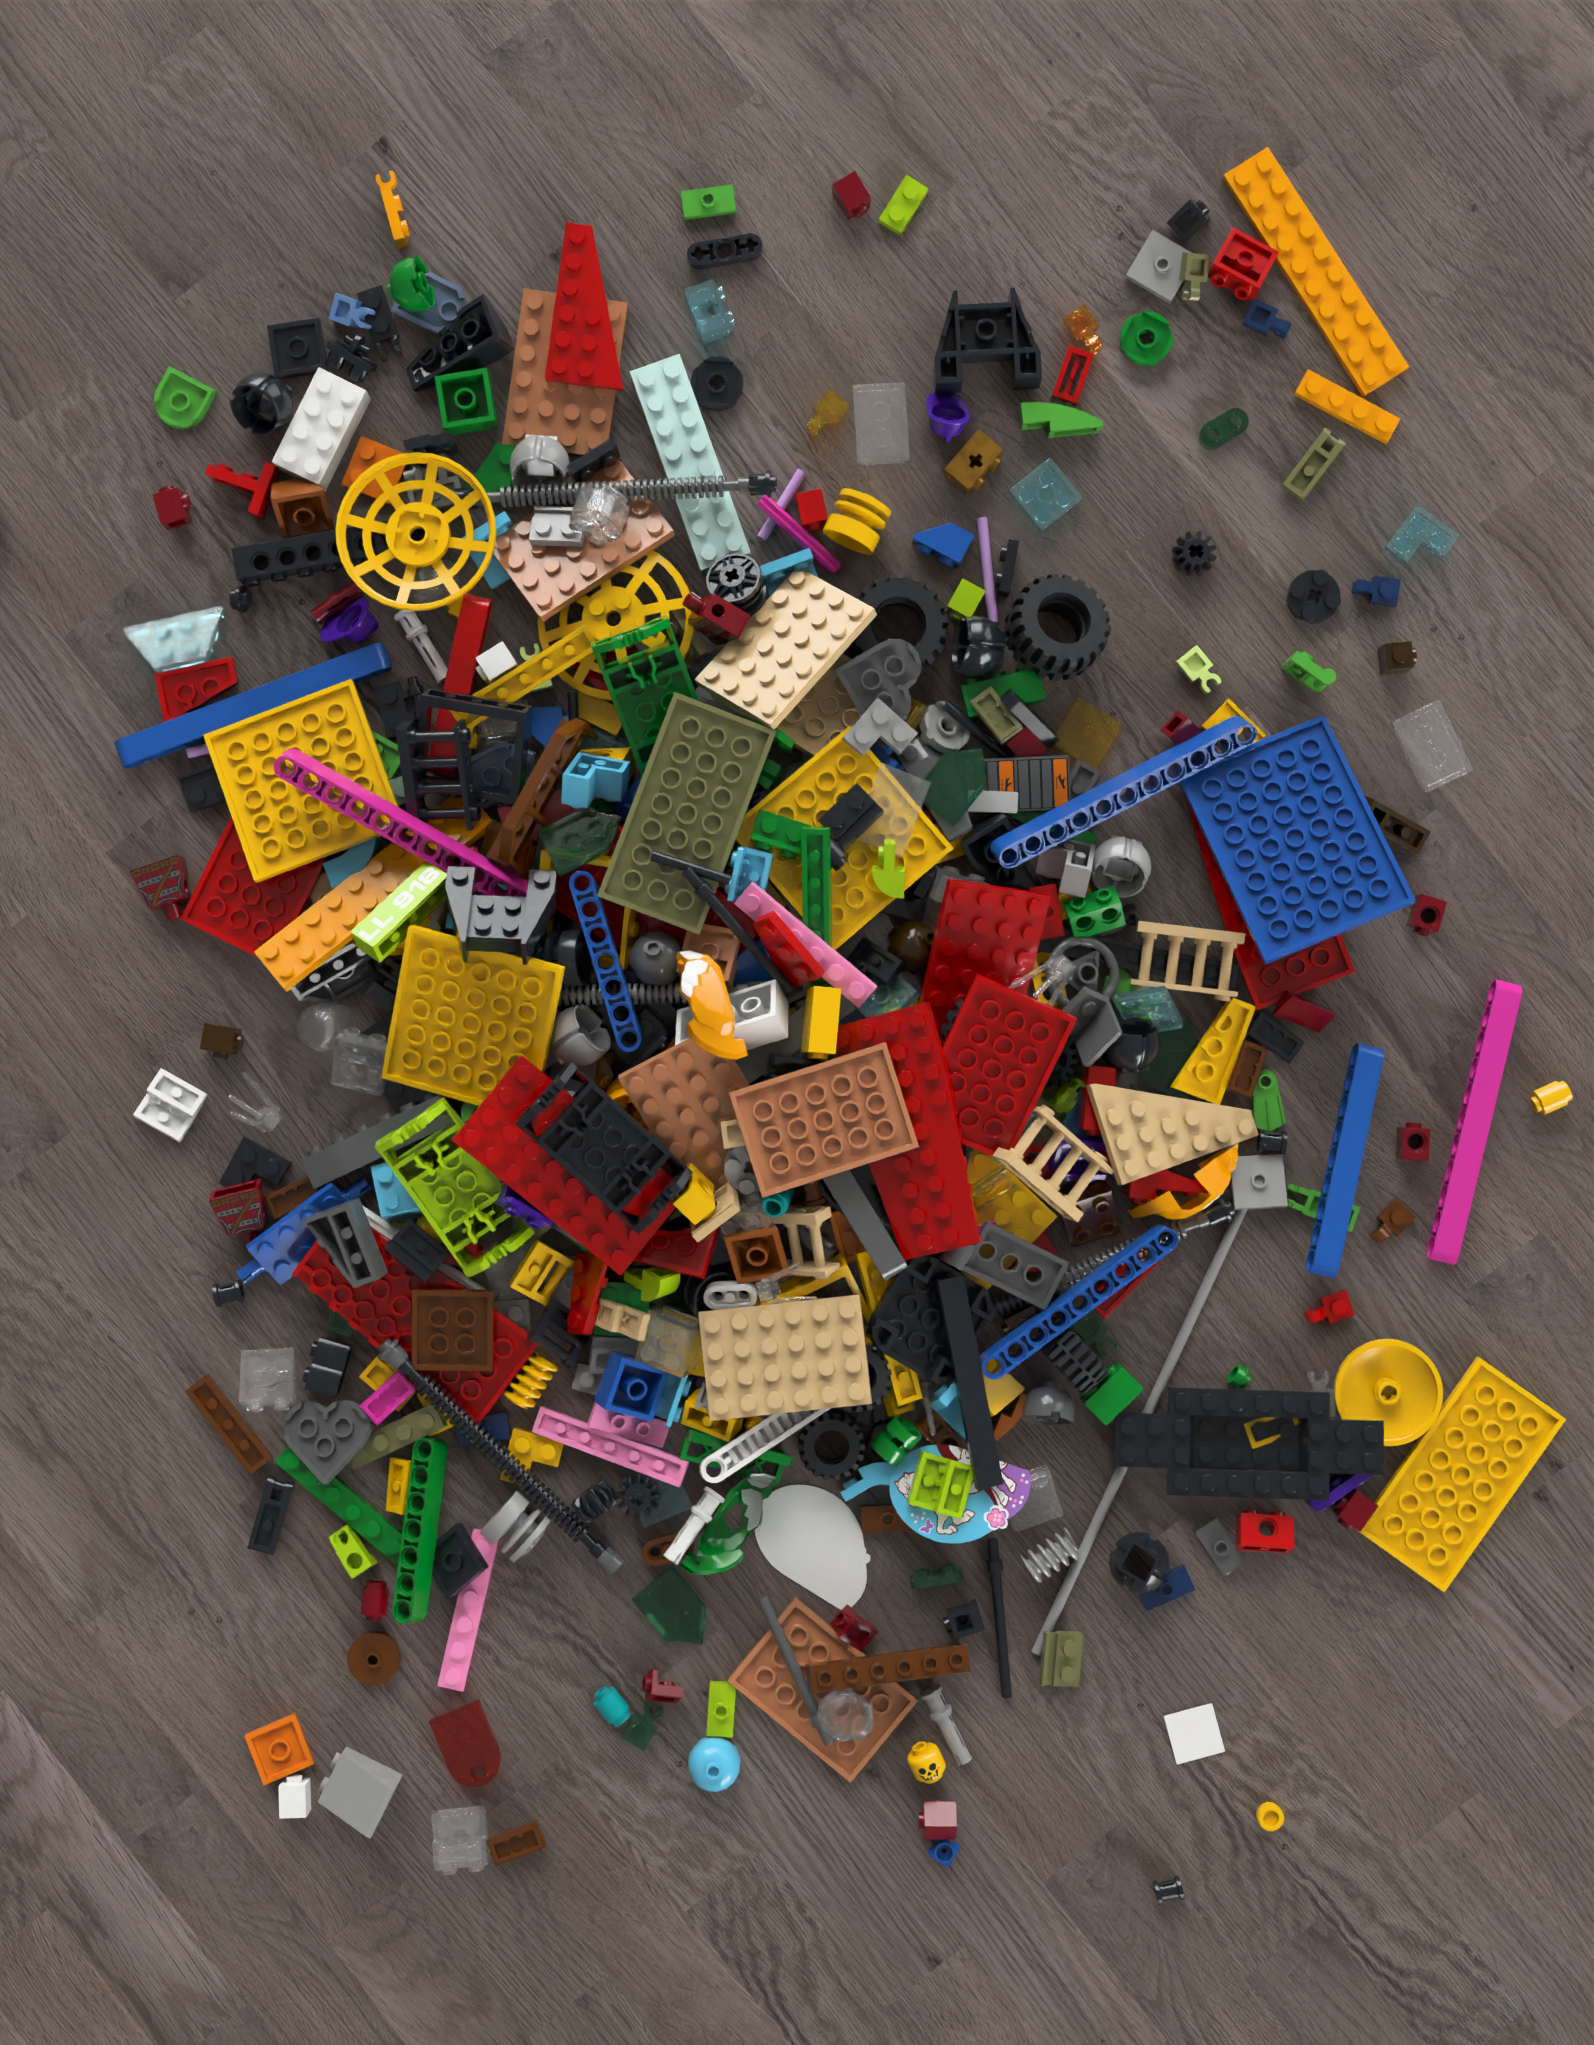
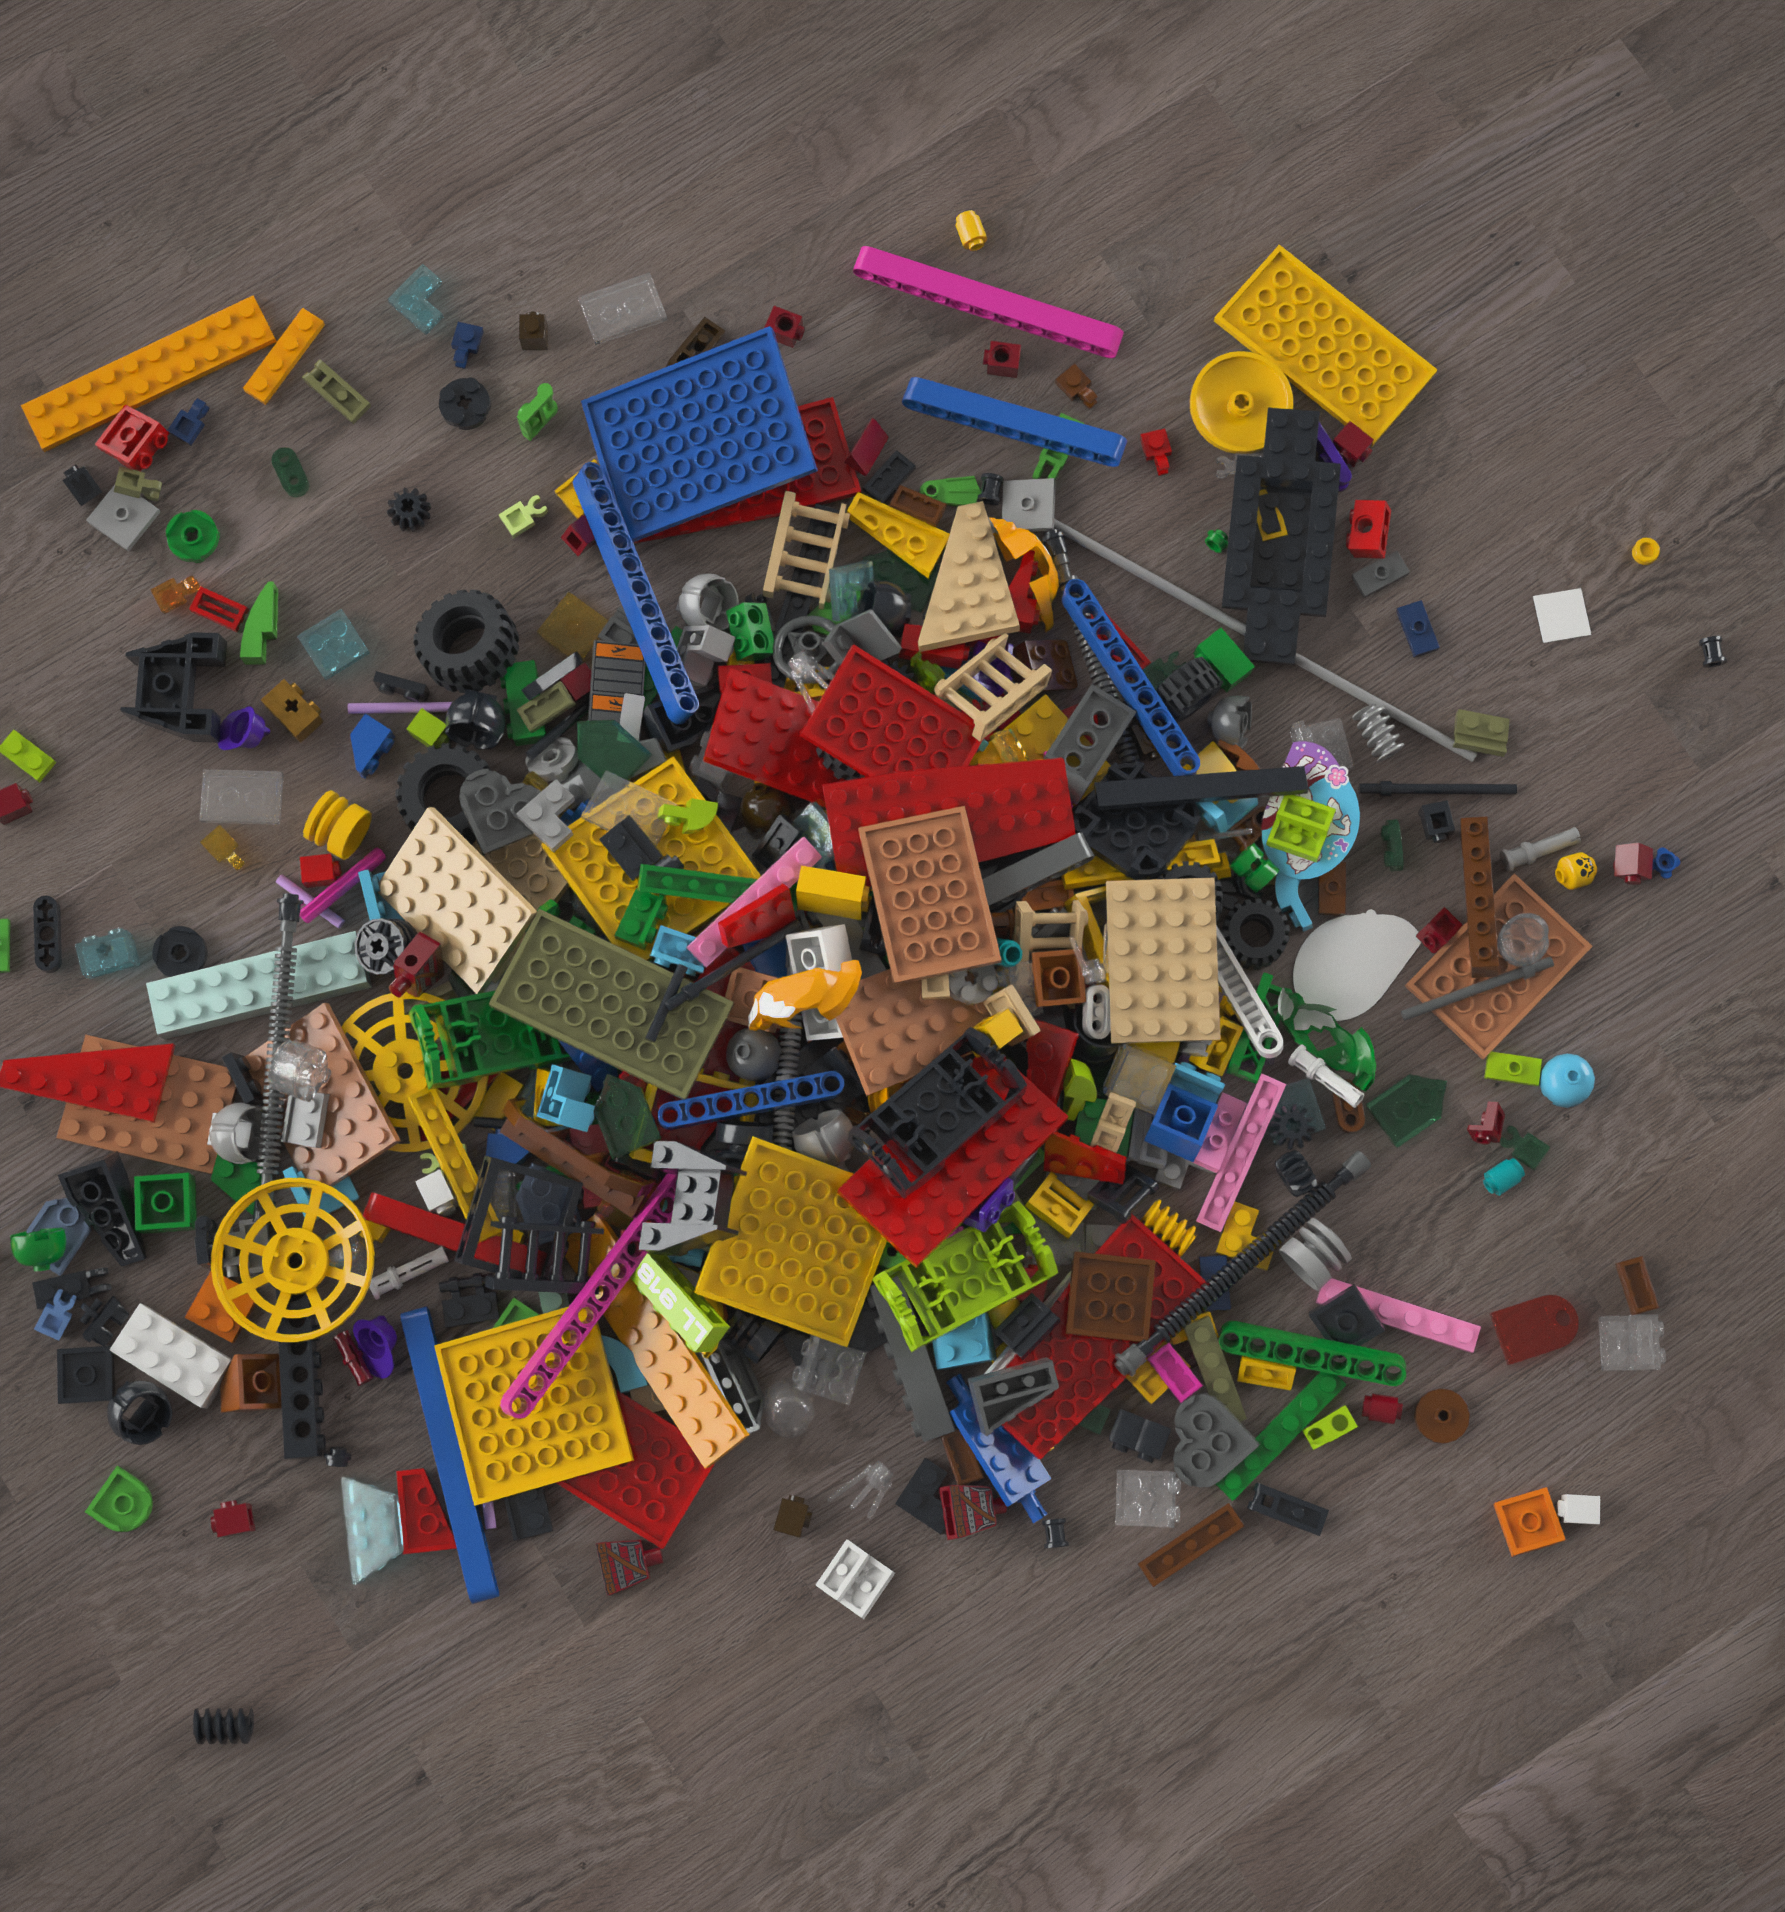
camera: 85 degrees left, 10 degrees down
red bracket [205,462,281,520] -> none
light grey slope [318,1747,403,1839] -> none
black piece [1109,1532,1170,1594] -> none

